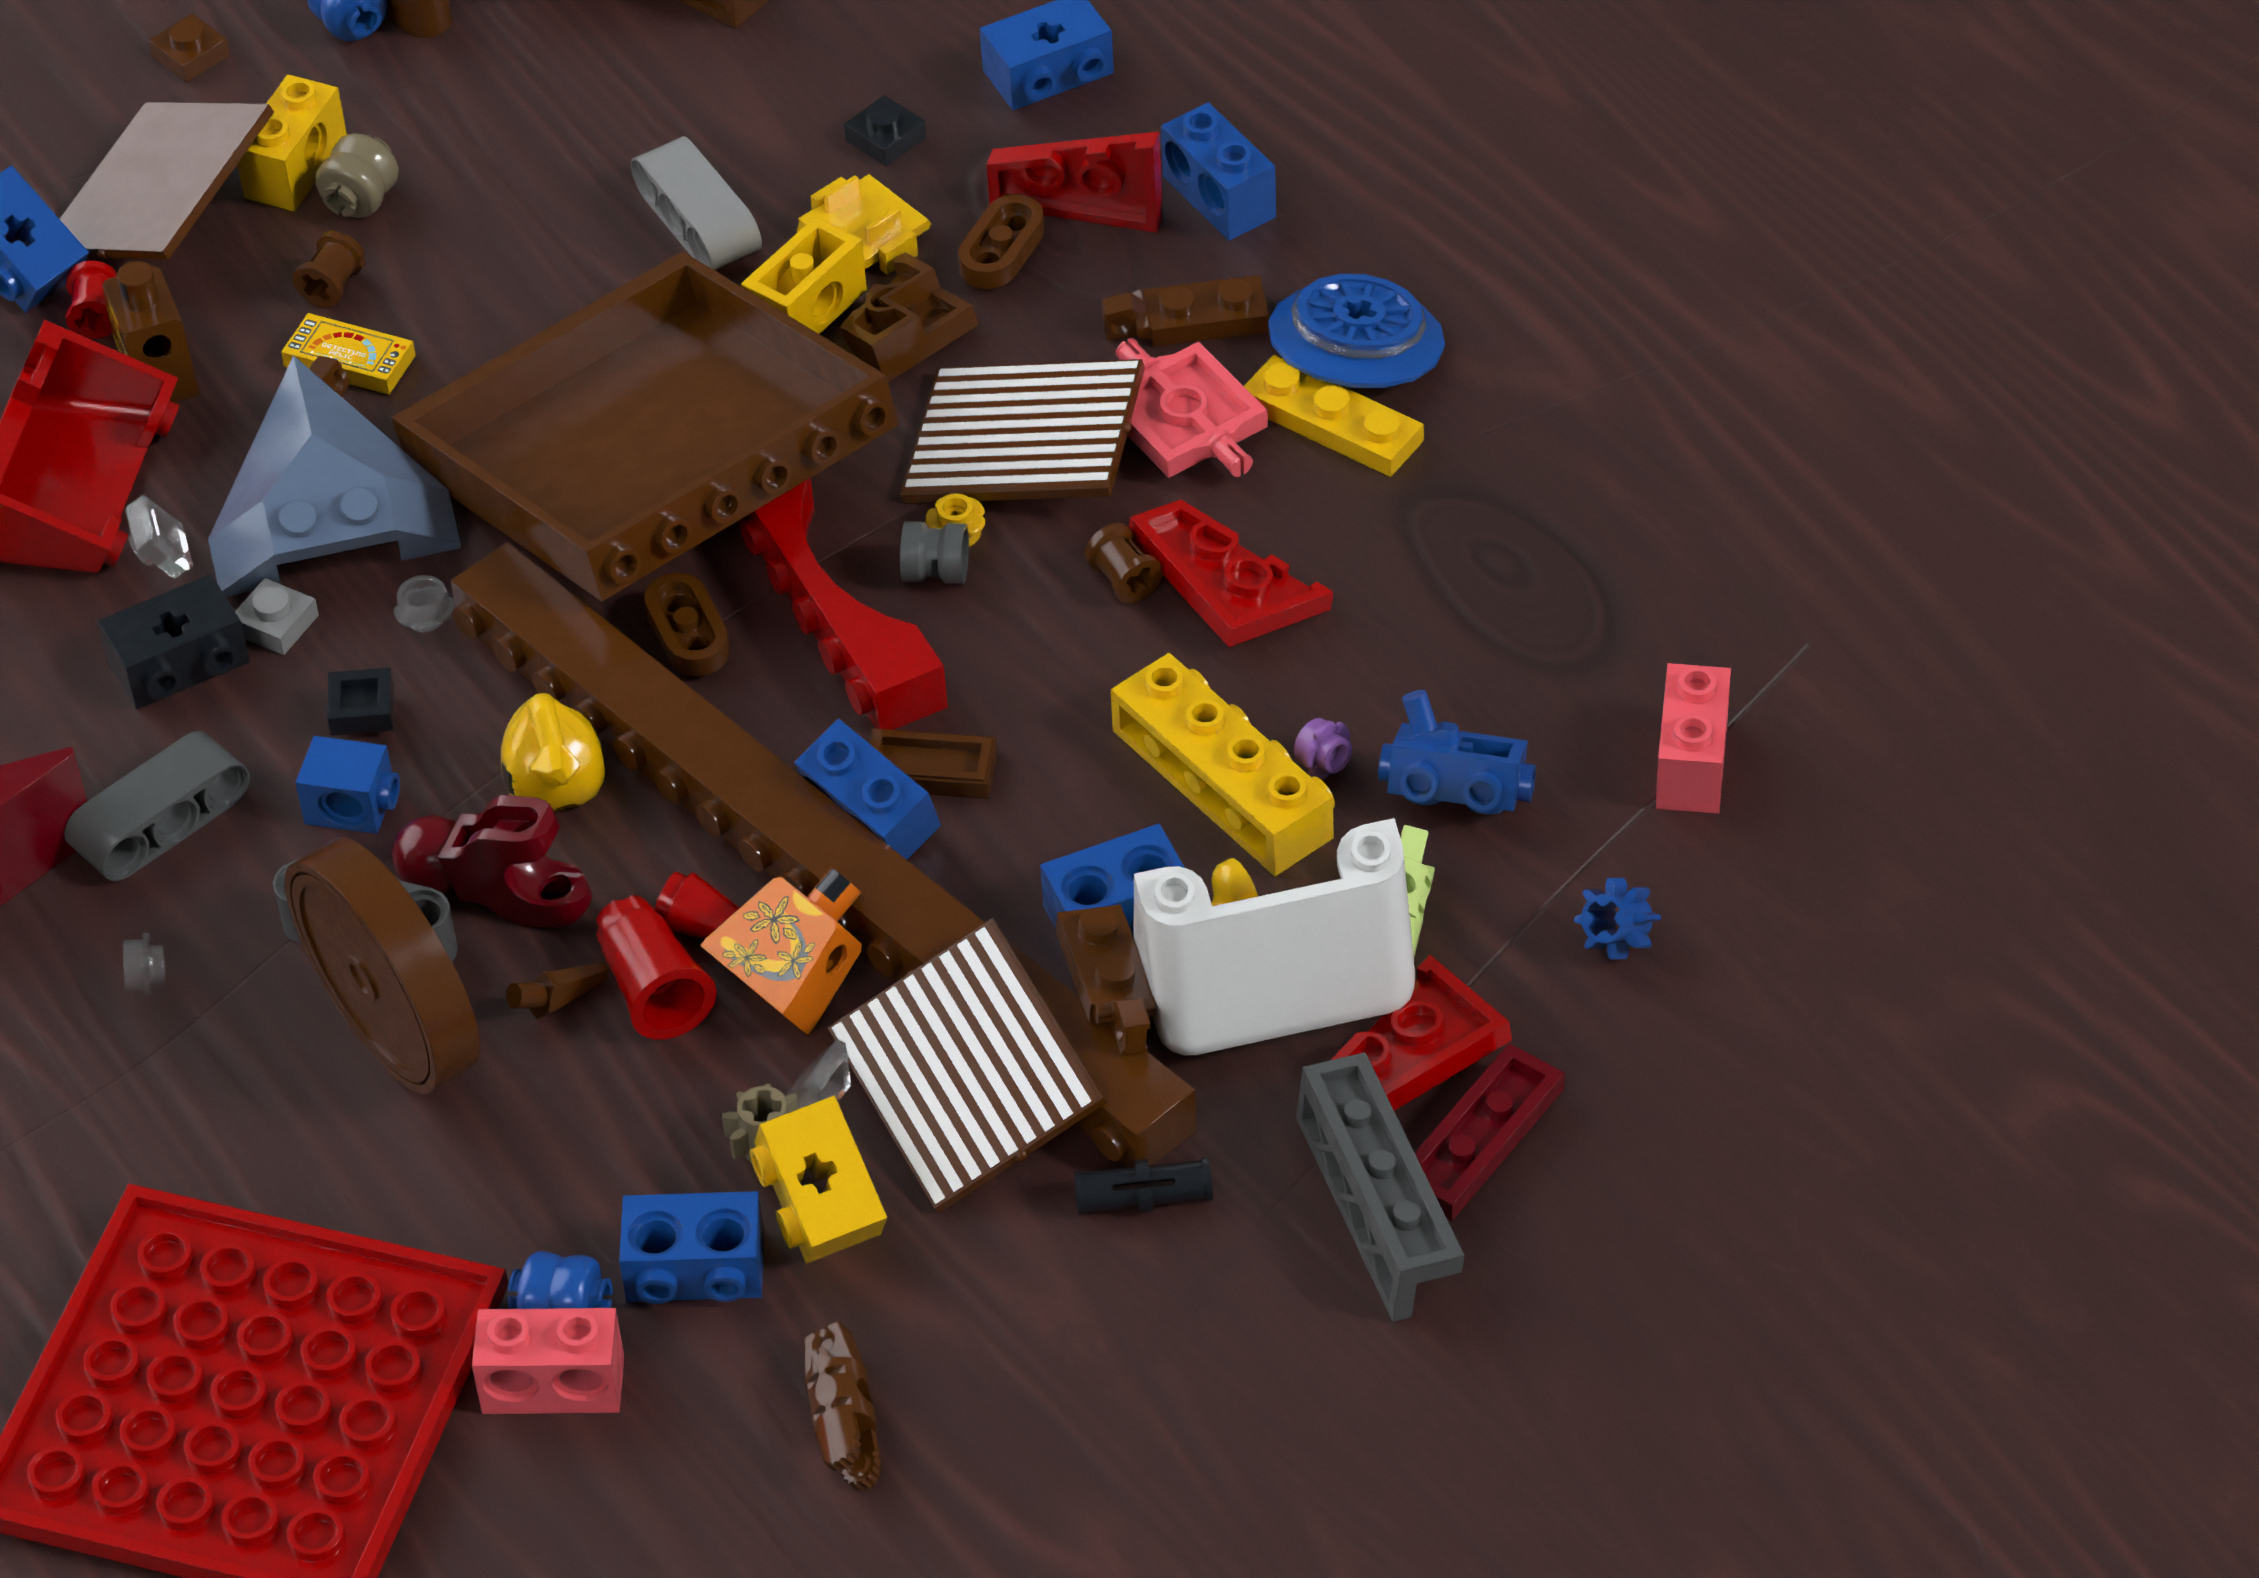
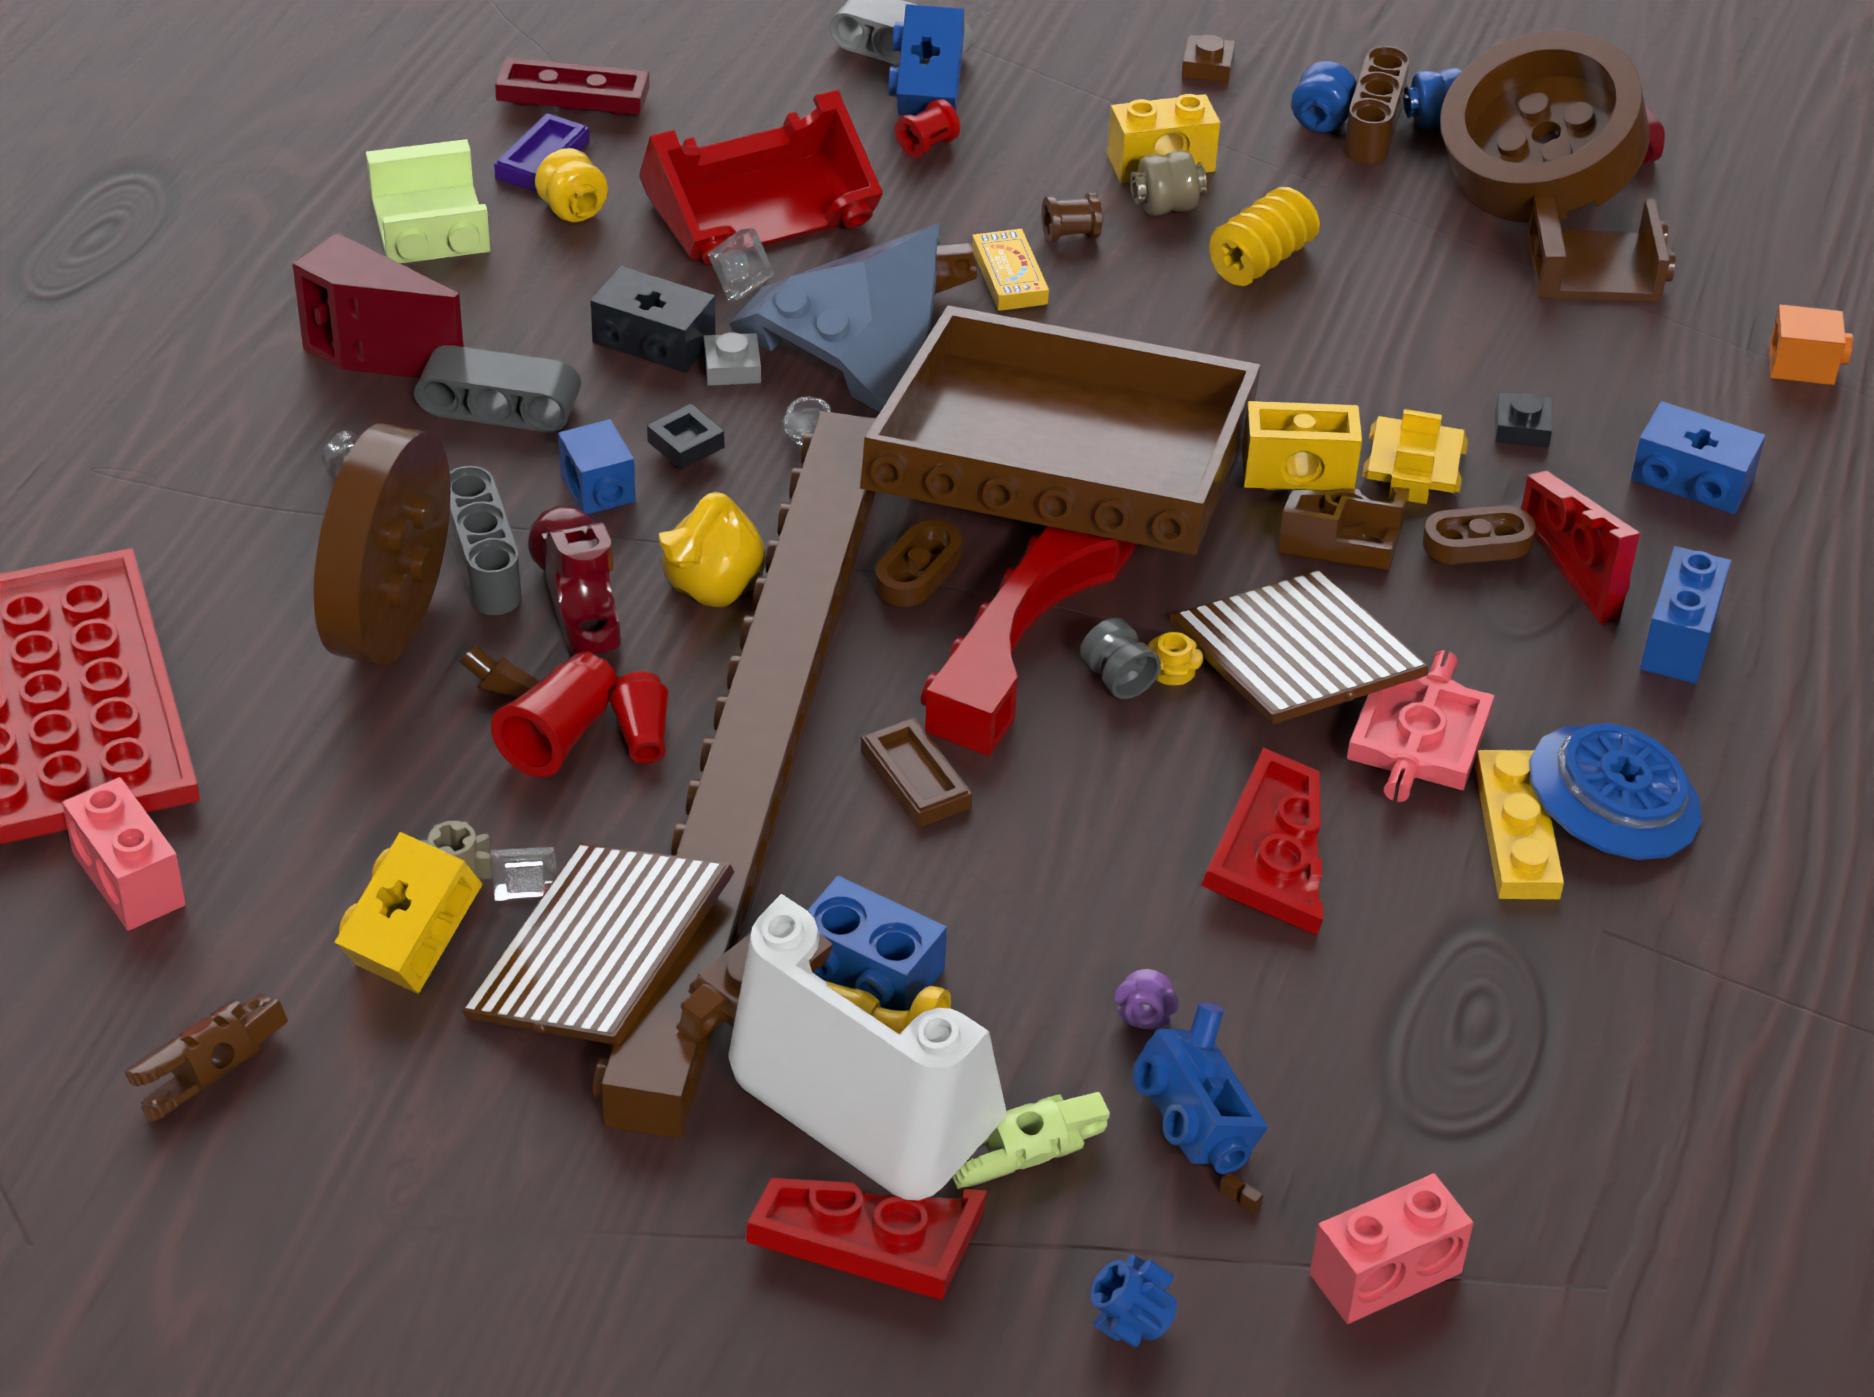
camera: 50 degrees right, 5 degrees down
piece [60,102,274,260] -> none
reddish brown torso [102,261,200,402] -> none
blue piece [508,1251,612,1309] -> none
blue brick [619,1191,764,1304] -> none
light grey beam [631,136,762,270] -> none
orange torso [700,867,862,1035] -> none
blue brick [794,718,941,860] -> none
black pin [1074,1158,1213,1215] -> none
reddish brown bush [1084,523,1163,604] -> none
reddish brown hinge [1102,275,1270,347] -> none
yellow brick [1110,653,1335,877] -> none
dark grey fence [1296,1052,1465,1322] -> none
dark red plate [1415,1043,1565,1221] -> none
none -> yellow piece [1209,187,1320,286]
none -> reddish brown piece [1219,1173,1263,1214]

